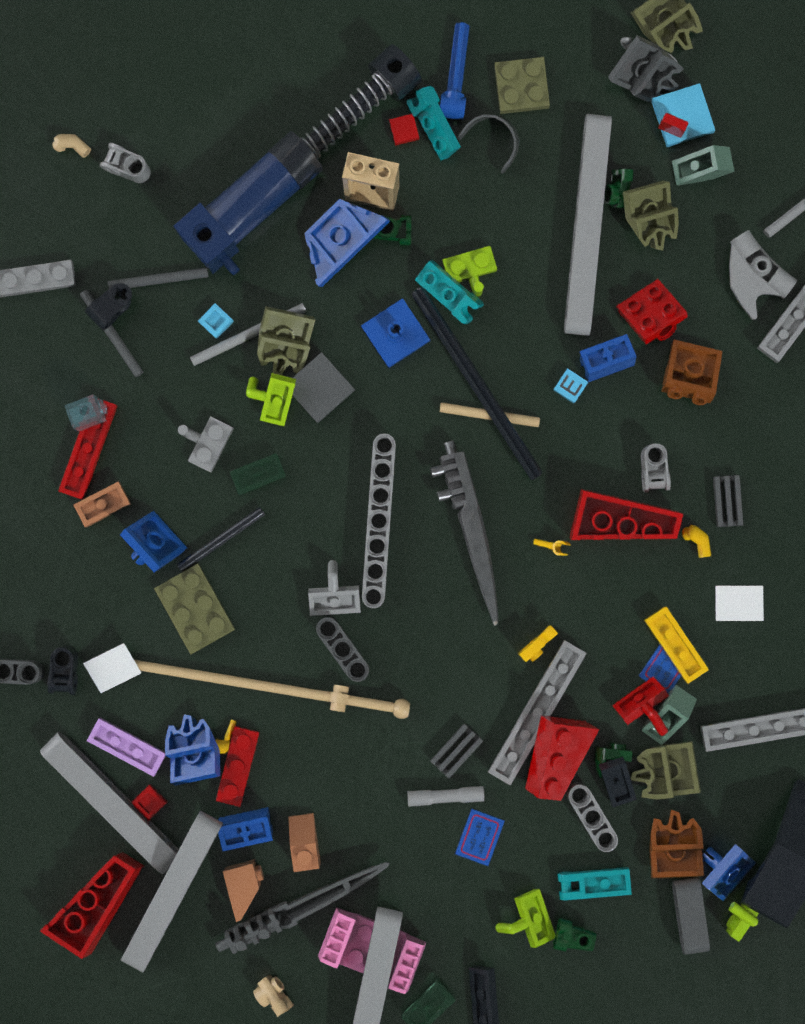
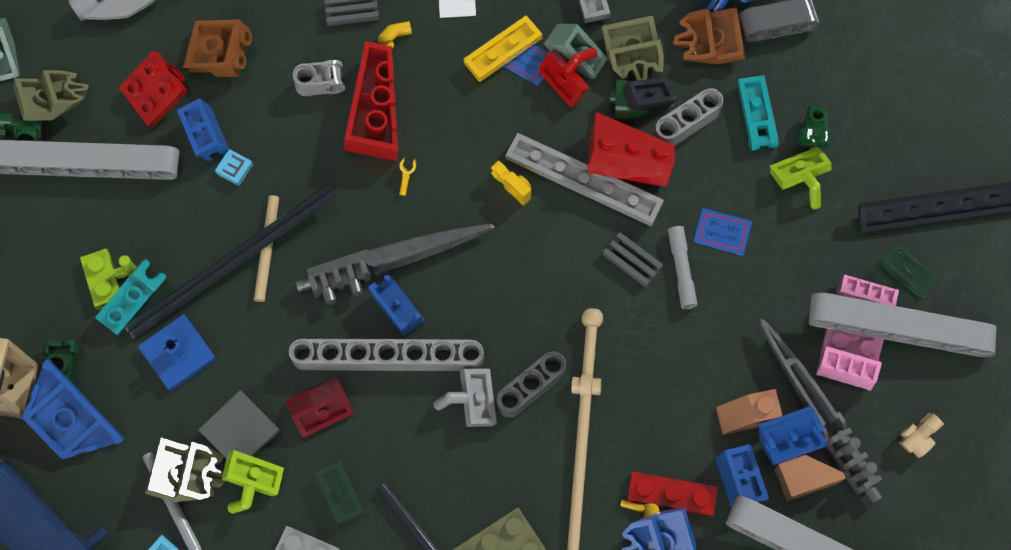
camera: 90 degrees left, 15 degrees down
none -> dark red panel [286,376,354,438]
none -> blue hinge [368,275,425,338]
none -> blue hinge [758,406,827,466]

